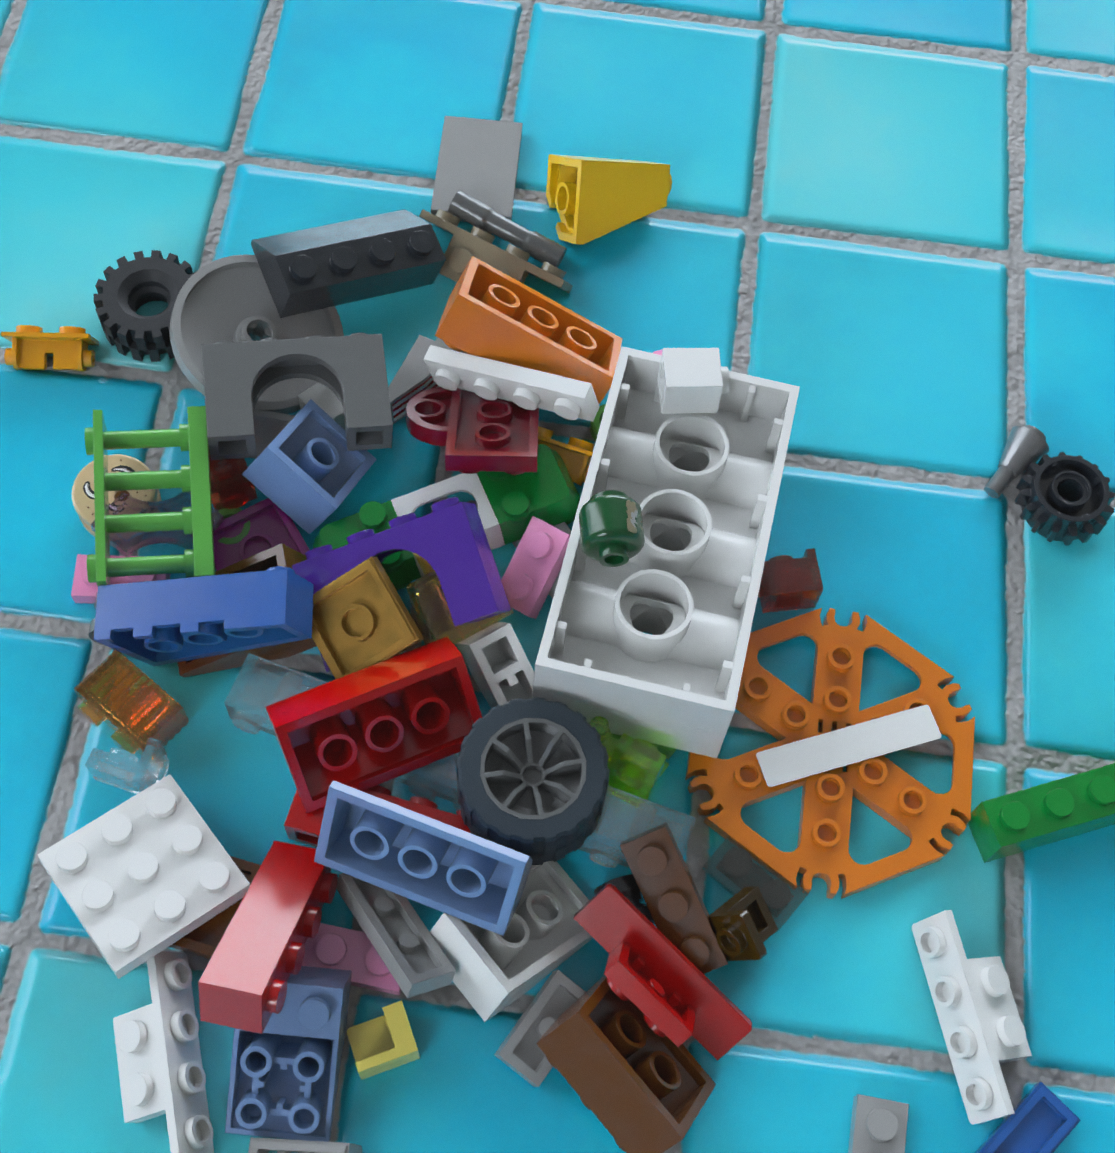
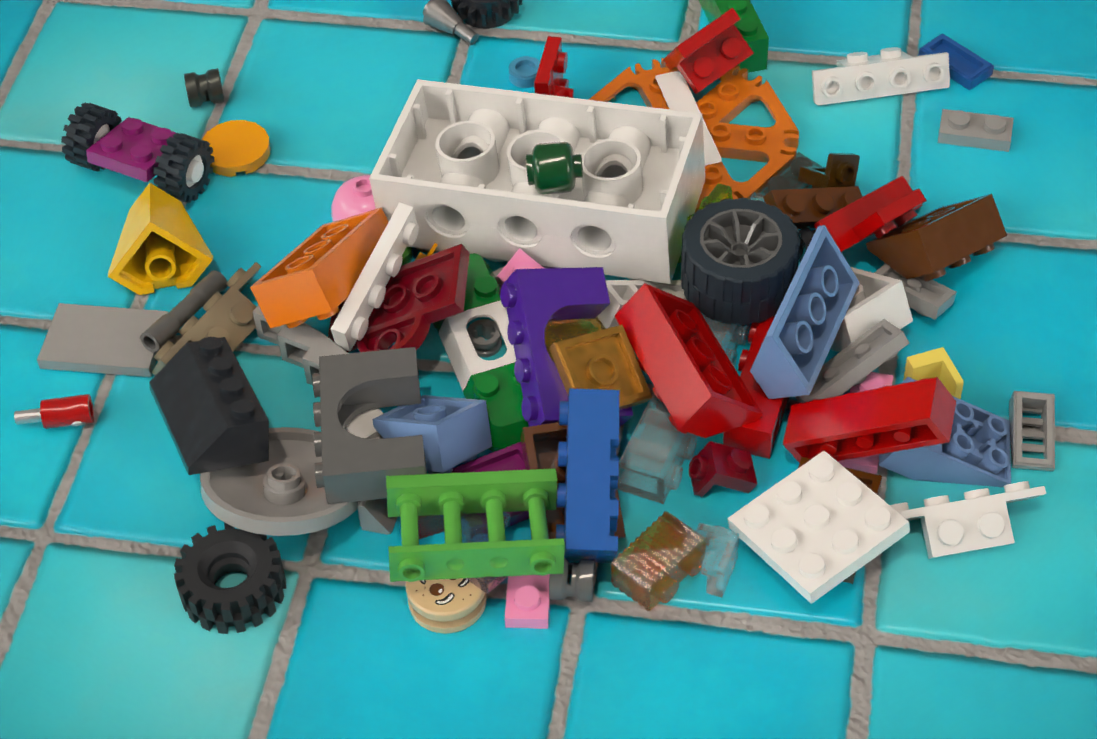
camera: 80 degrees left, 15 degrees down
light orange hinge [1,325,99,371] -> none
white brick [658,348,730,414] -> none
none -> red piece [14,394,94,429]
none -> plate [61,102,214,203]
none -> pearl dark grey wheel [184,68,225,107]
none -> light orange tile [202,120,271,177]
none -> dark azure tile [509,56,540,88]
none -> red hinge [534,36,574,98]
none -> red bracket [663,7,754,94]
none -> dark red bracket [689,441,757,497]

